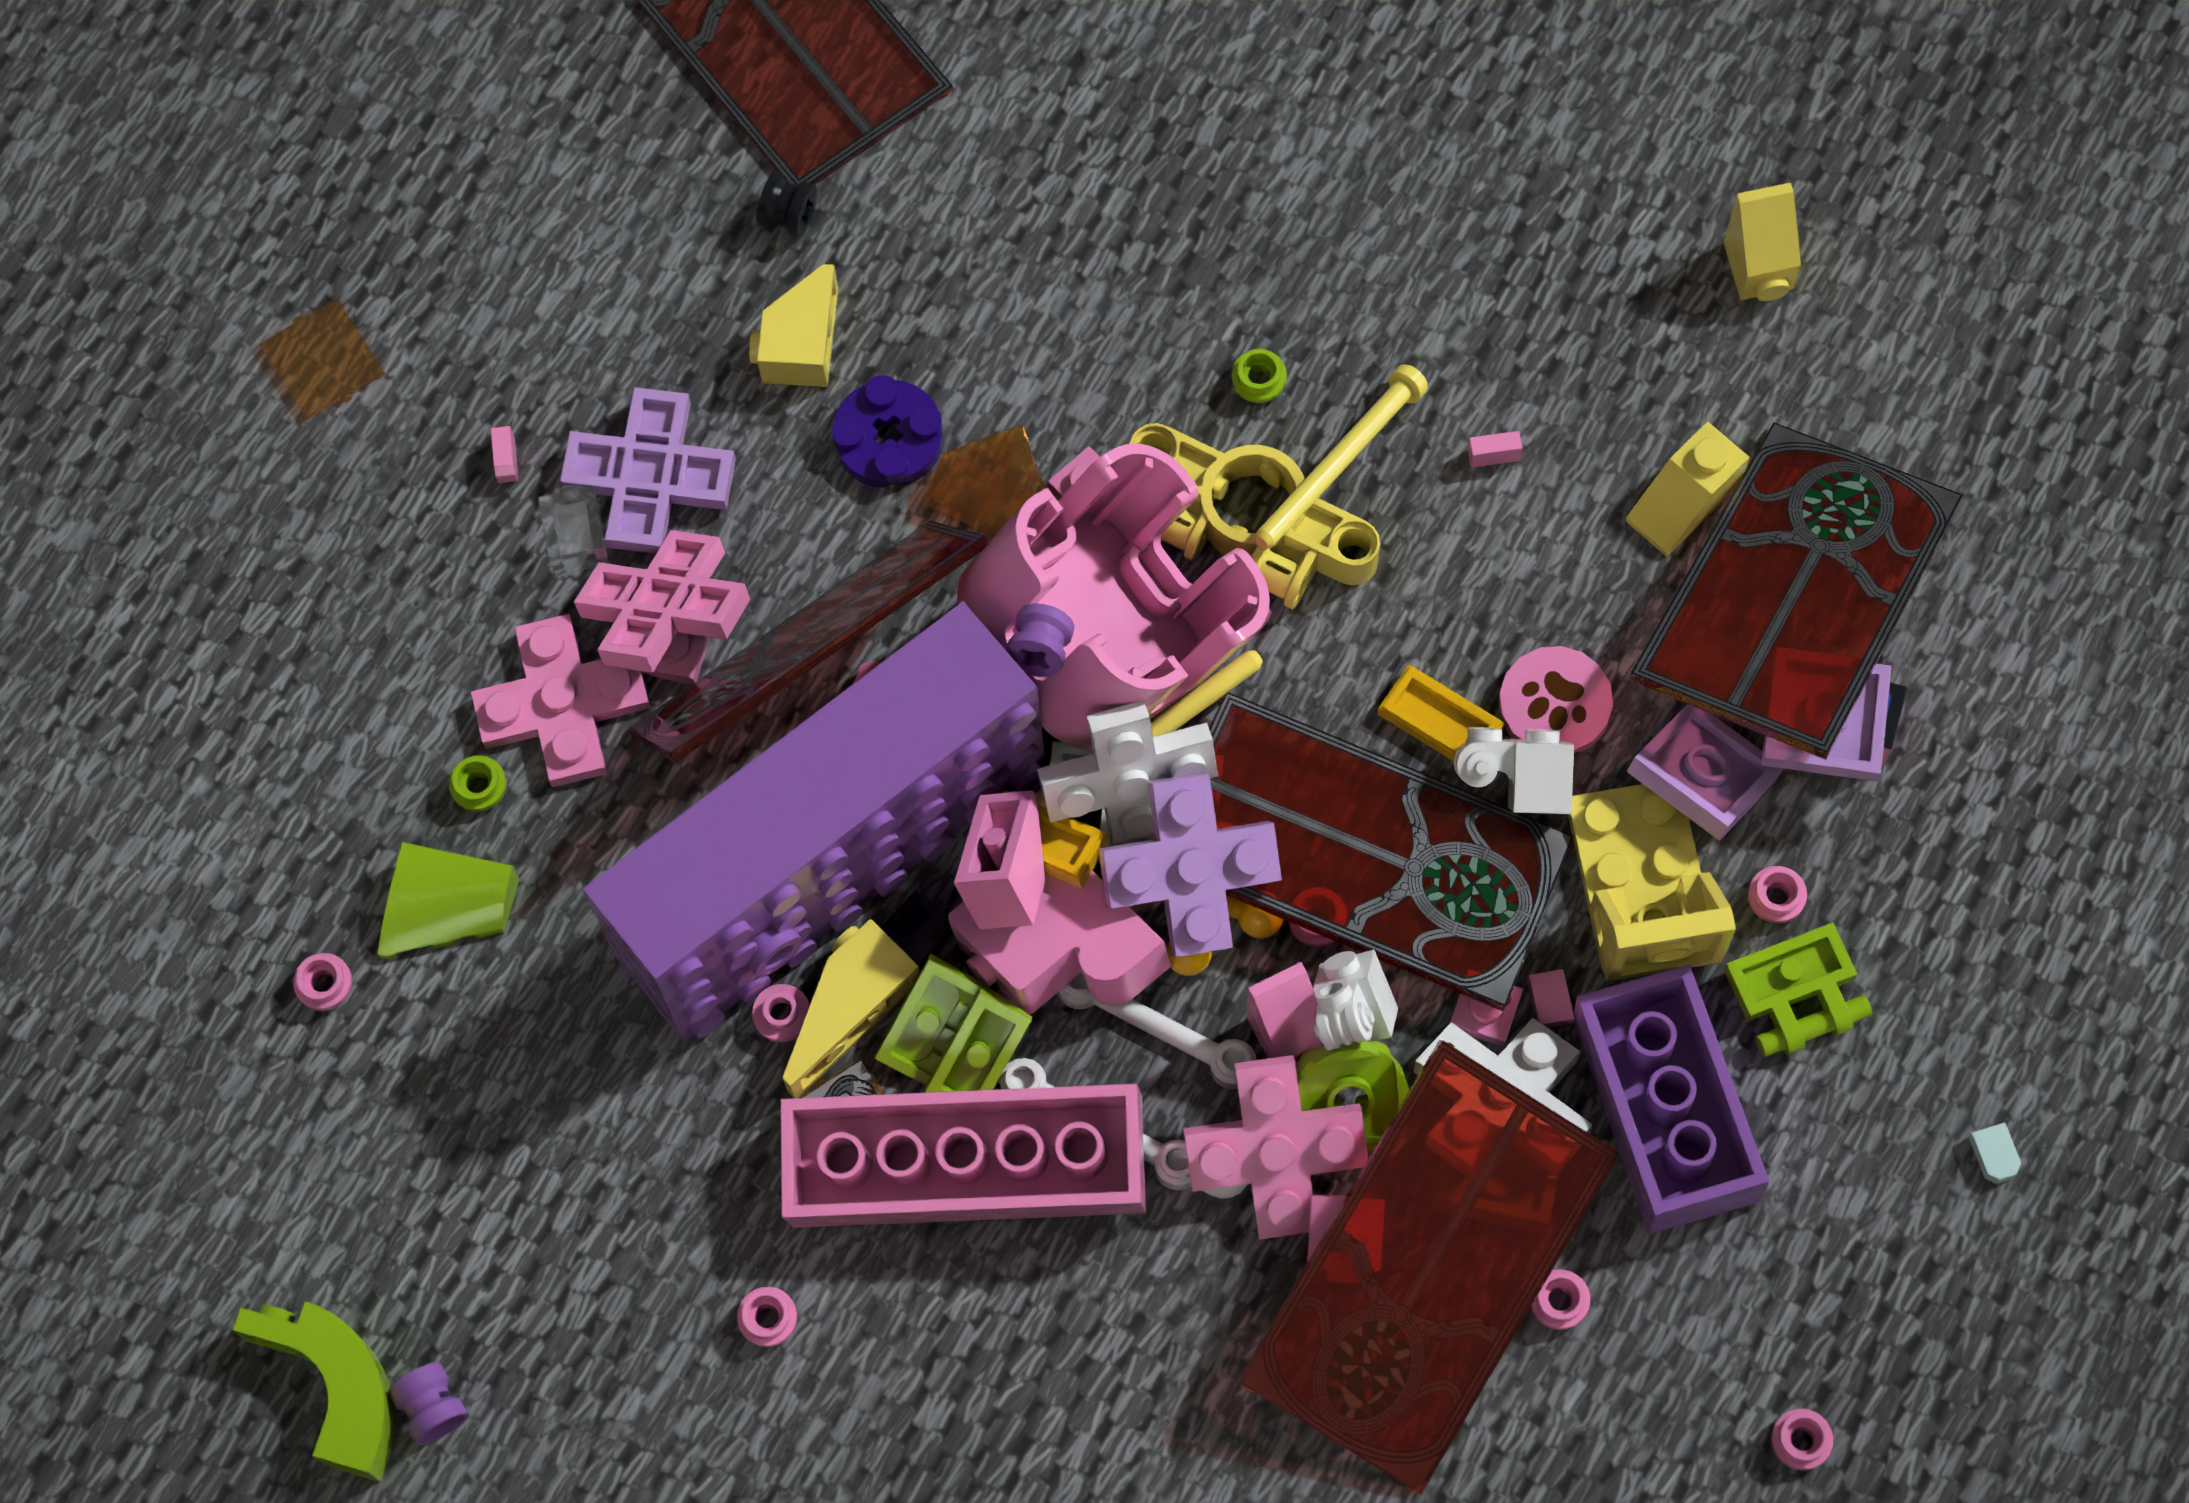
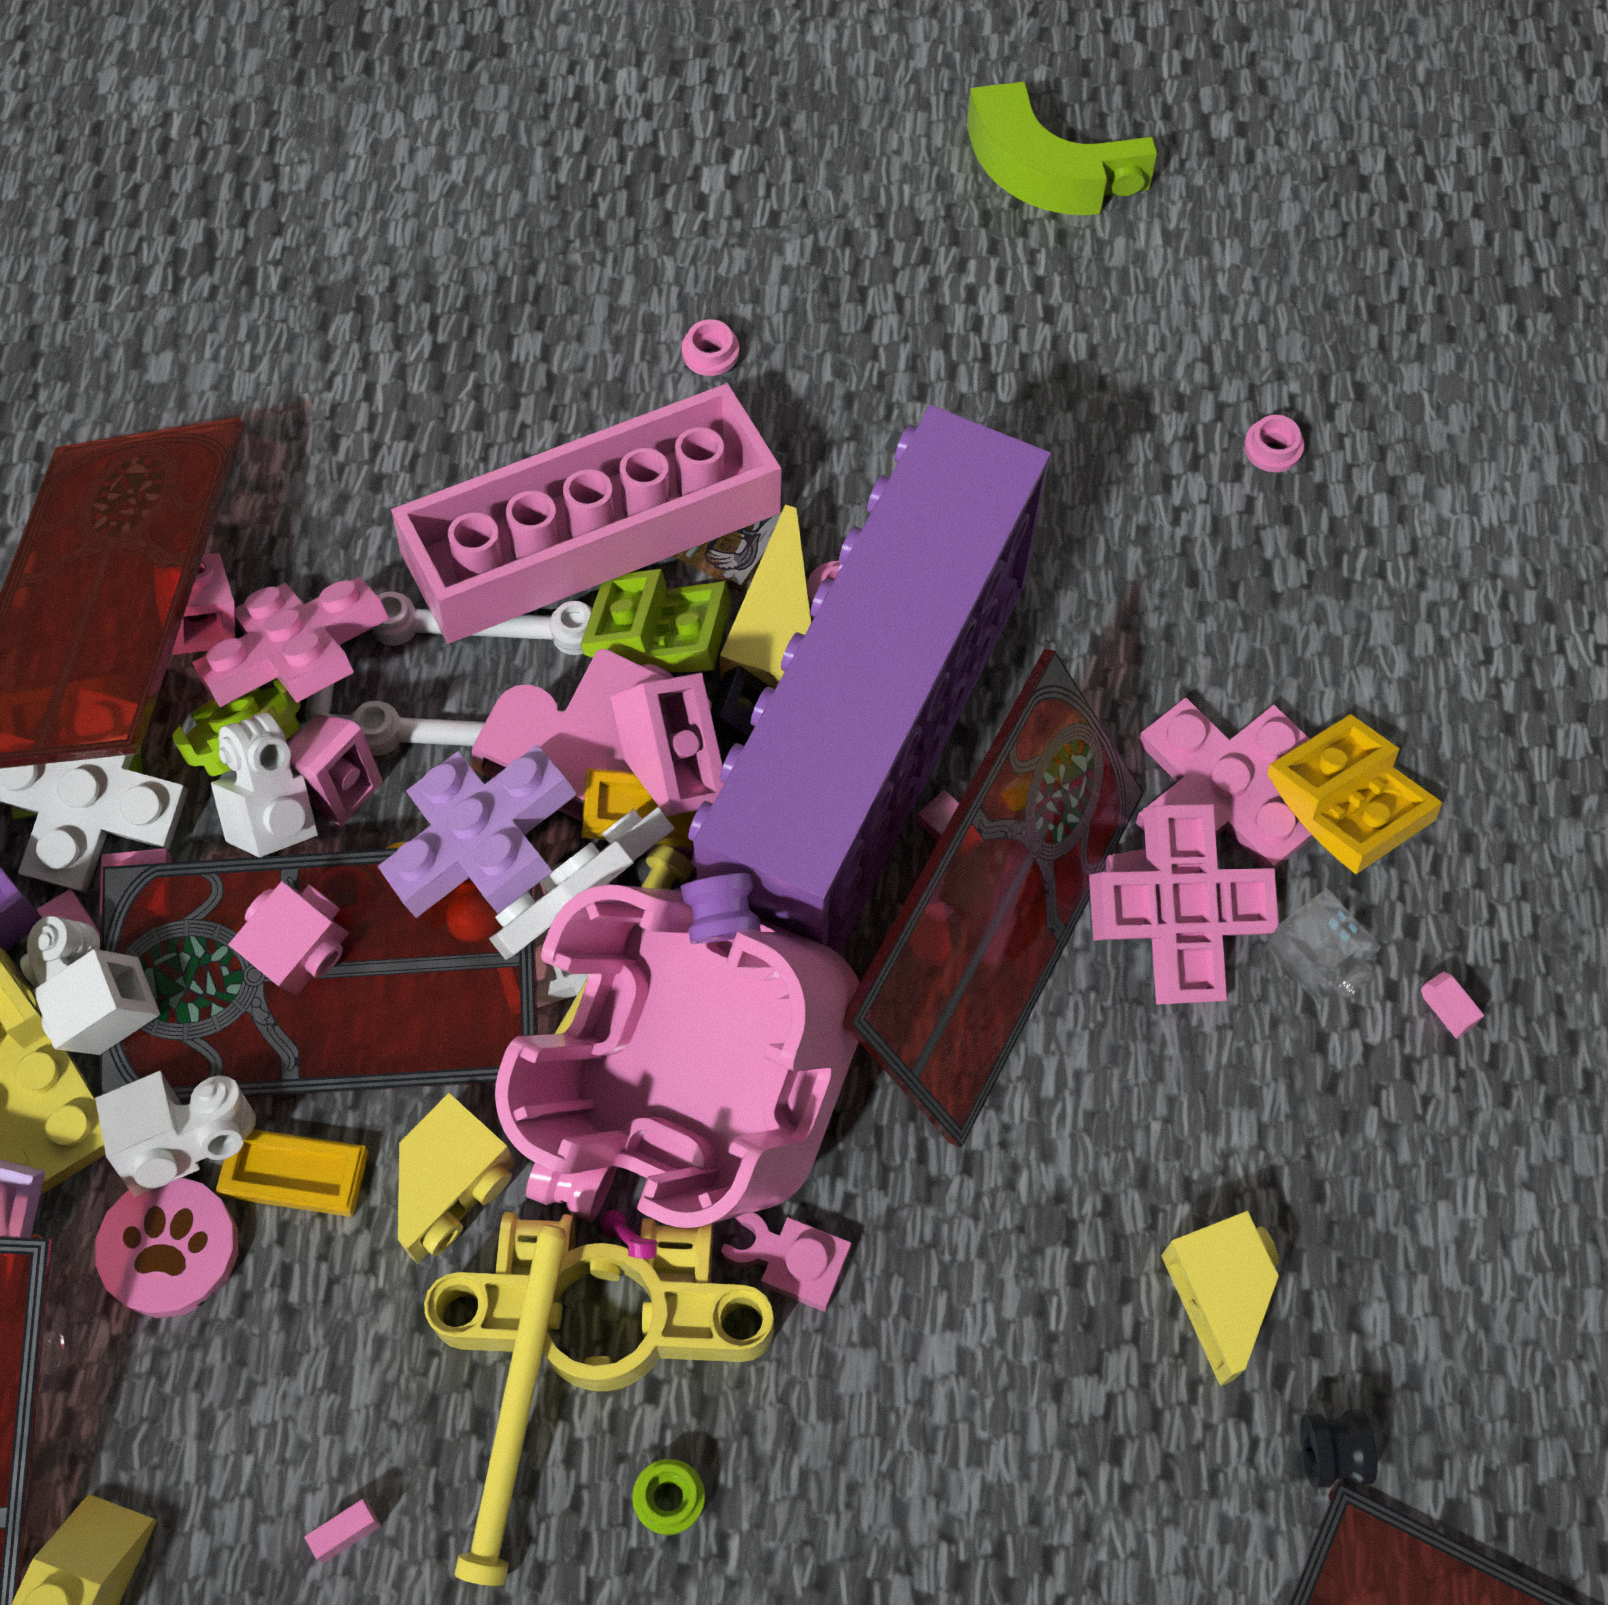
camera: 150 degrees right, 5 degrees down
lime slope [377,842,520,959] -> none
medium lavender wheel [388,1362,469,1446] -> none
lime plate [449,755,507,812] -> none
lavender plate [560,387,736,554] -> none
dark purple plate [832,375,943,488] -> none
clear orange slope [921,425,1048,536] -> none
none -> white brick [20,916,160,1055]
none -> bright pink brick [228,881,349,995]
none -> light yellow slope [398,1093,515,1264]
none -> dark pink hinge [600,1210,658,1259]
none -> yellow slope [1267,714,1443,874]

